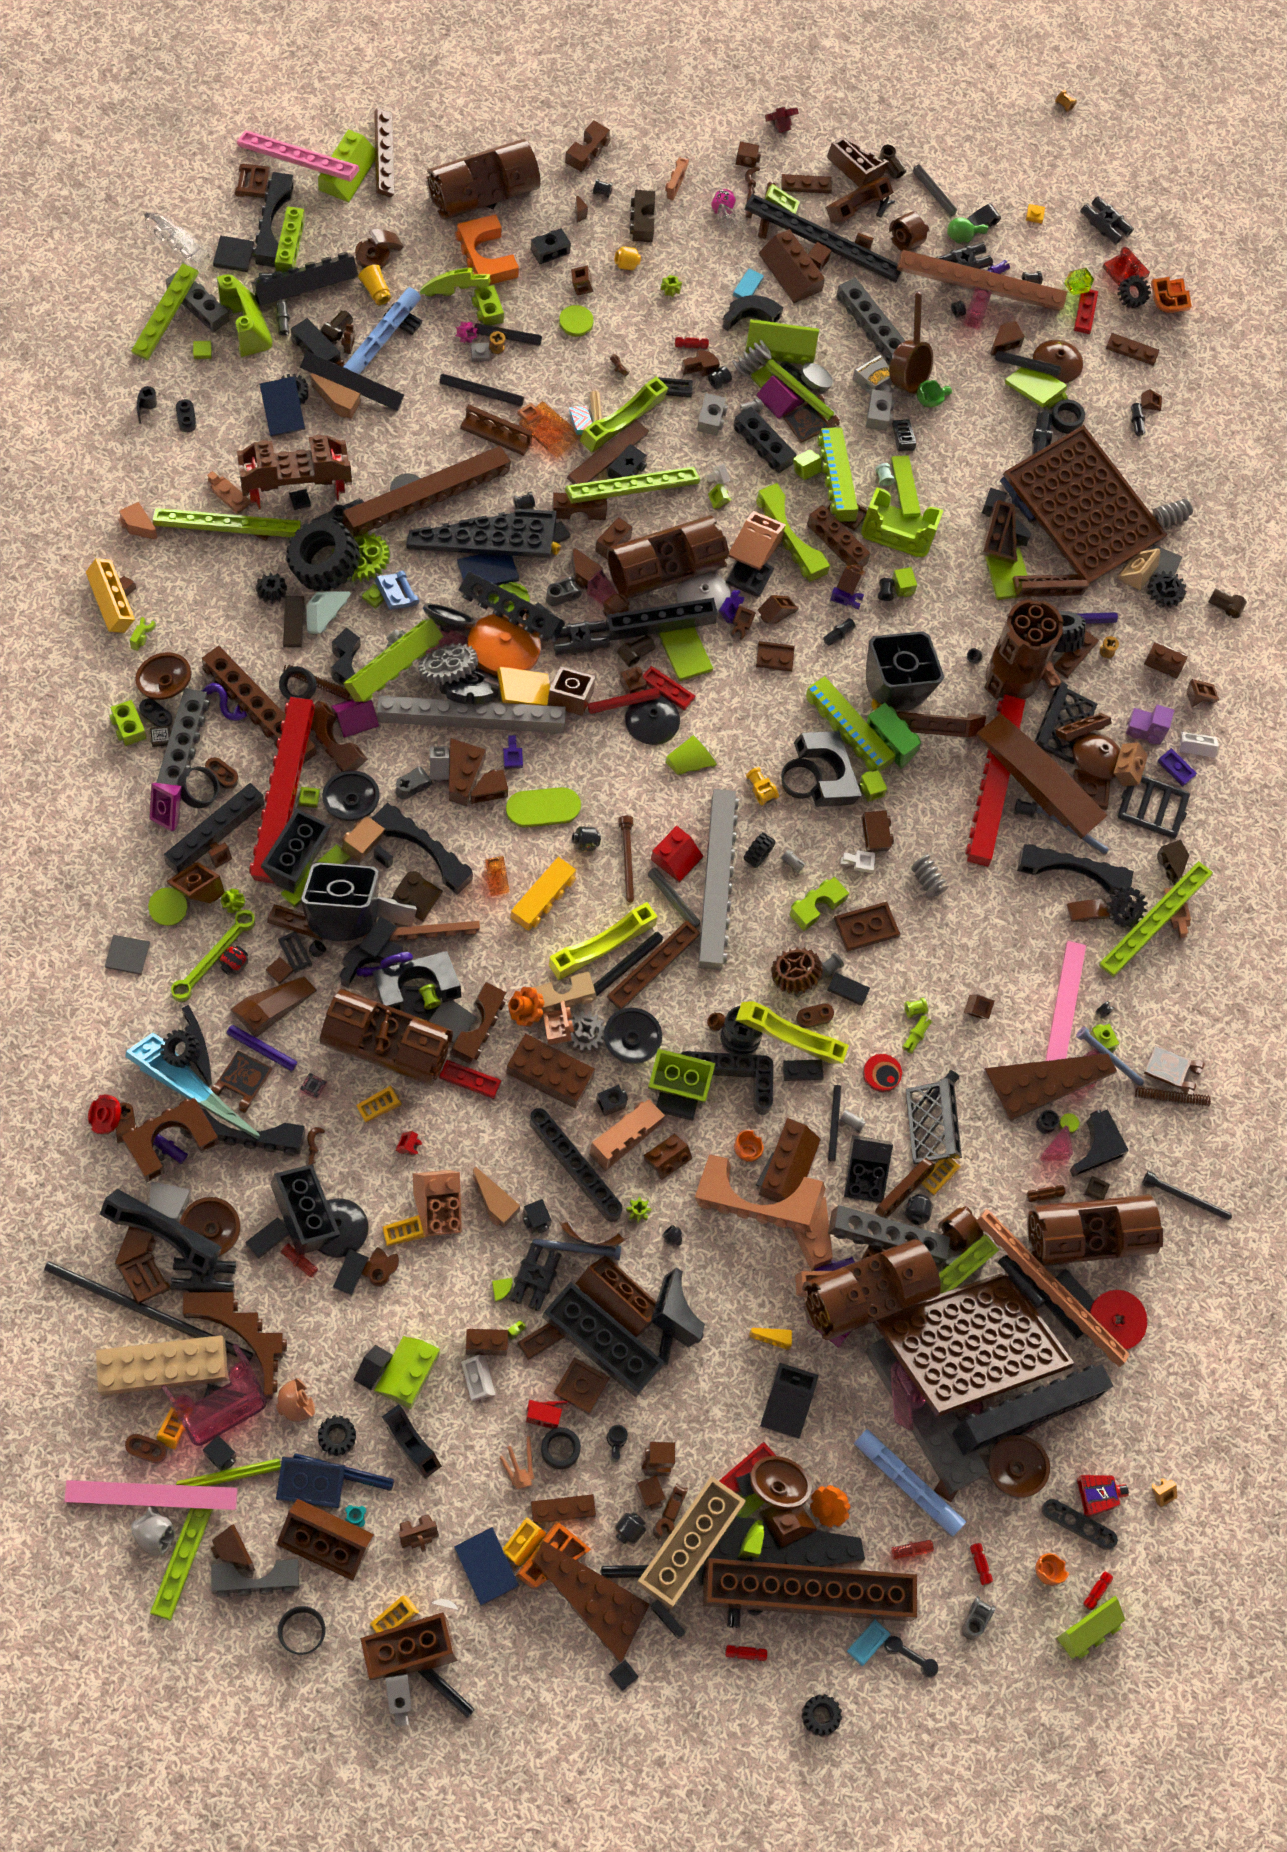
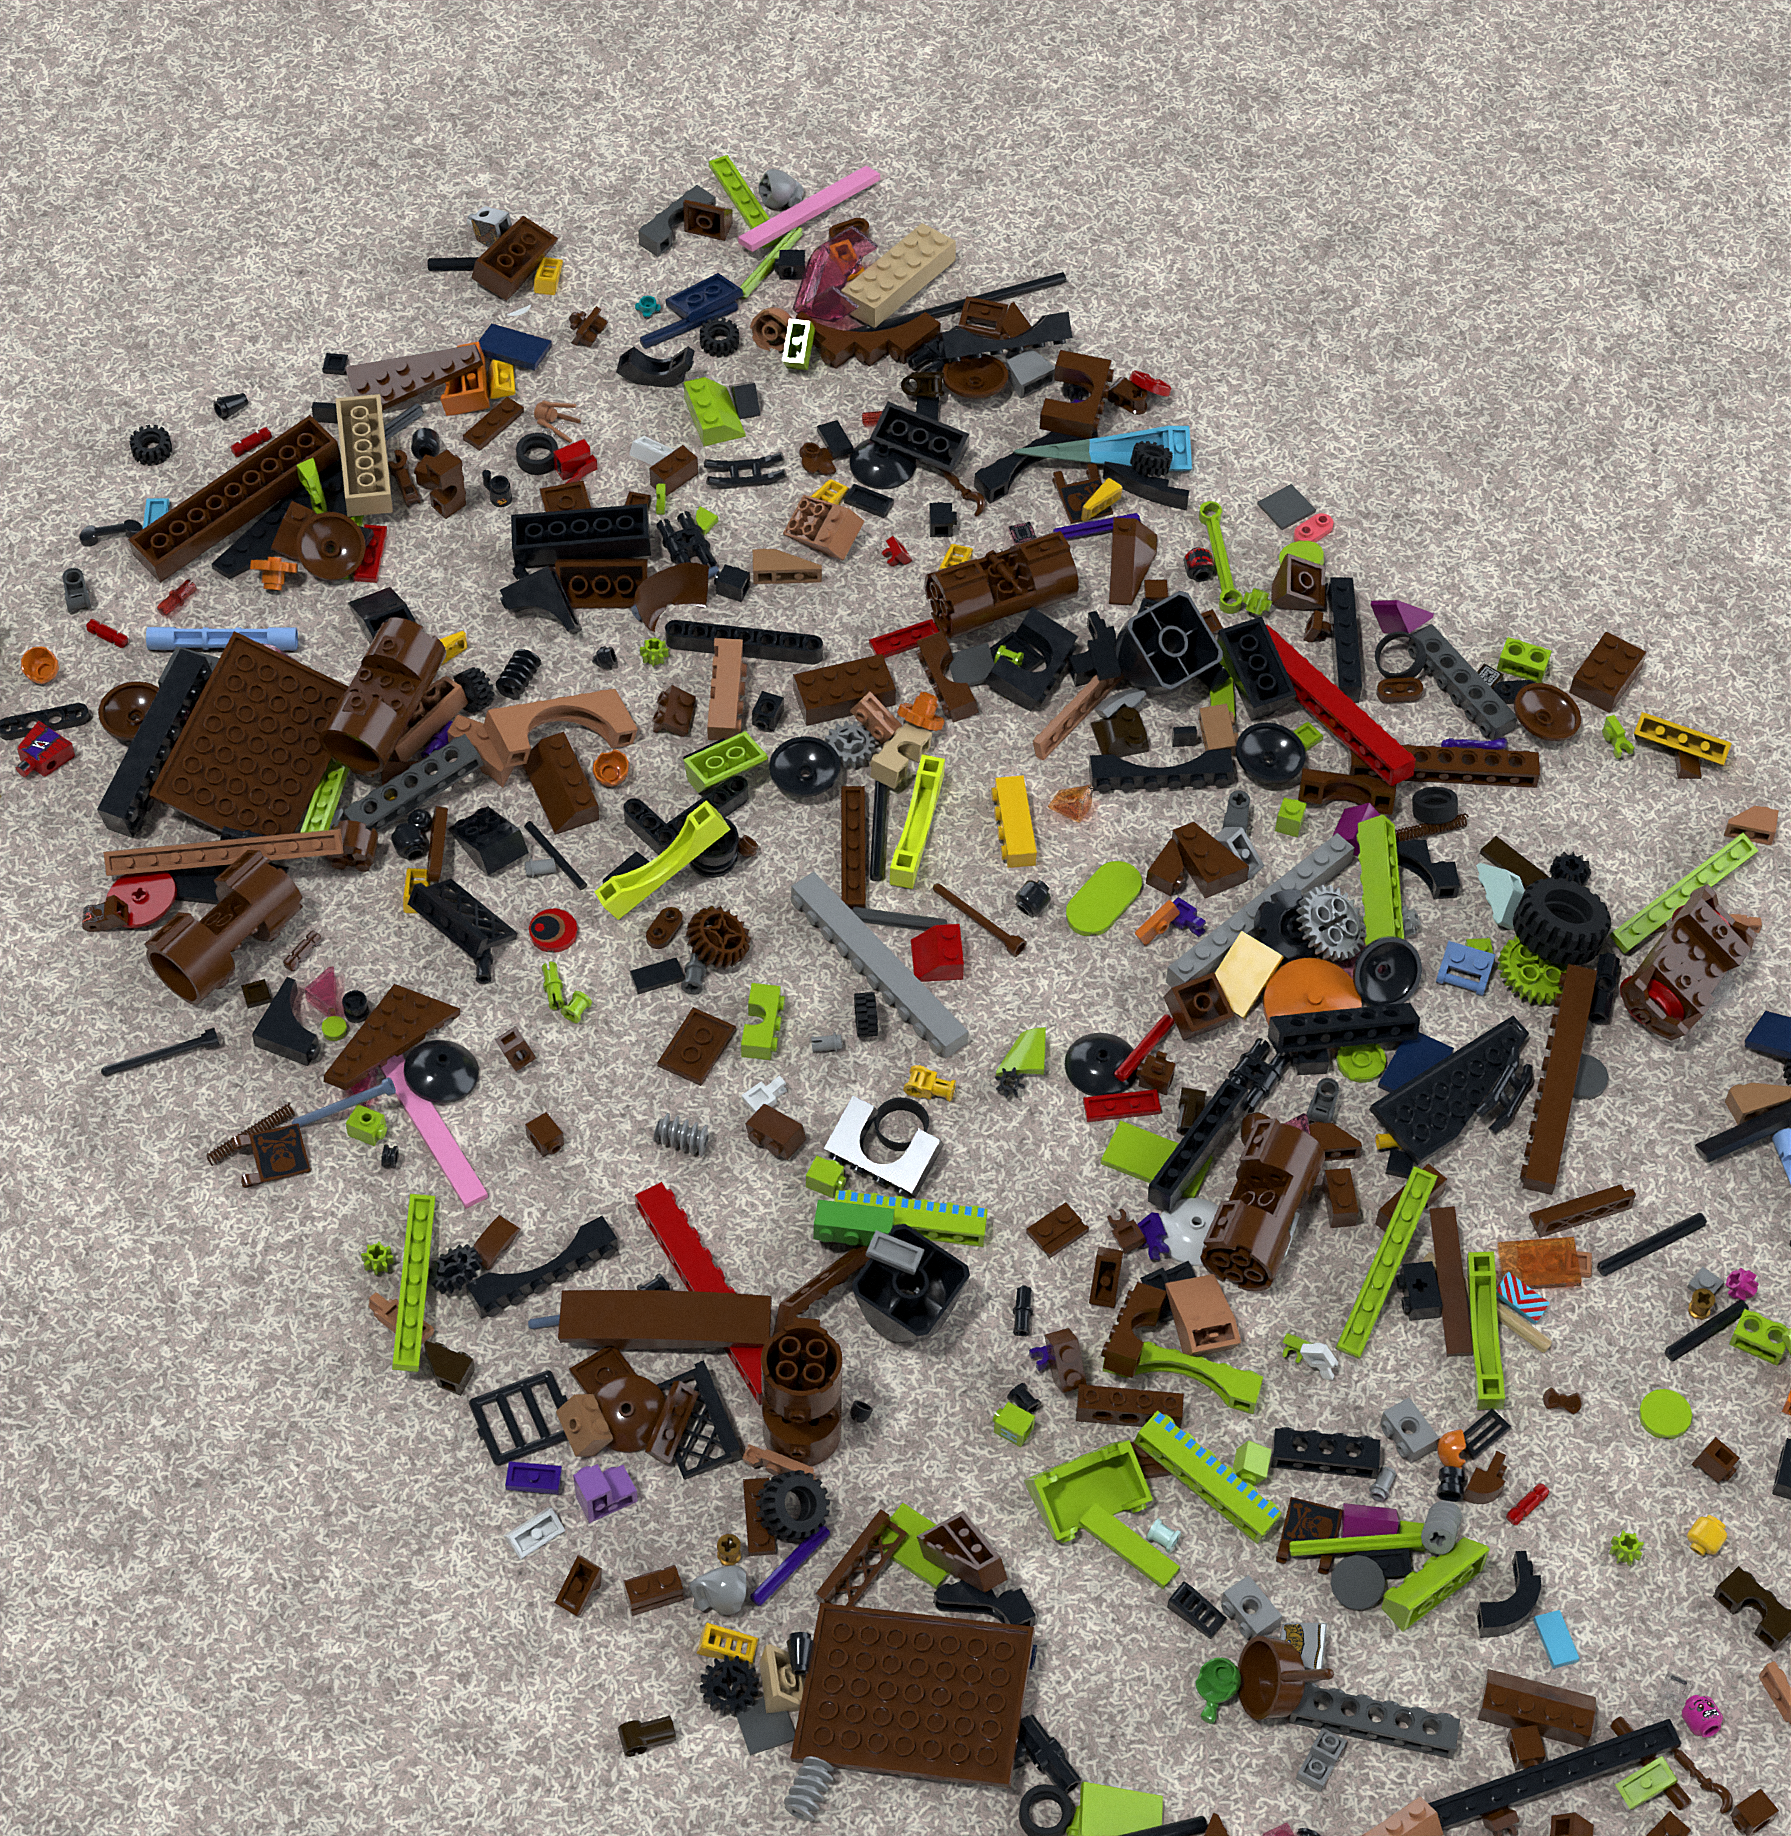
camera: 145 degrees right, 10 degrees down
reddish brown slope [276,1499,374,1581] -> none
black tyre [278,1606,326,1655] -> none
dark purple animal [356,952,413,977] -> none
black bush [513,492,535,510] -> none
none -> reddish brown leg [82,895,128,932]
none -> black cone [213,393,248,418]
none -> lime gear [361,1241,394,1275]
none -> black dish [404,1040,479,1103]
none -> black plate [408,809,432,832]
none -> black tyre [453,667,494,713]
none -> black piece [496,649,542,700]
none -> reddish brown brick [525,1112,564,1157]
none -> light grey piece [689,1565,747,1615]
none -> yellow slope [696,1623,758,1664]
none -> black piece [704,452,787,489]
none -> lime brick [782,318,815,371]
none -> black cone [786,1632,814,1675]
none -> black tile [844,484,894,518]
none -> light grey tile [866,1230,924,1275]
none -> dark brown piece [901,371,945,397]
none -> black brick [929,502,957,537]
none -> black gear [995,1067,1025,1098]
none -> yellow slope [1081,478,1123,522]
none -> reddish brown arch [1101,1282,1167,1378]
none -> orange plate [1135,900,1180,946]
none -> lime brick [1275,797,1307,838]
none -> coral plate [1294,513,1334,543]
none -> light grey slope [1296,1727,1347,1792]
none -> orange hair [1437,1429,1466,1469]
none -> black piece [1475,1047,1533,1135]
none -> reddish brown brick [1569,631,1647,713]

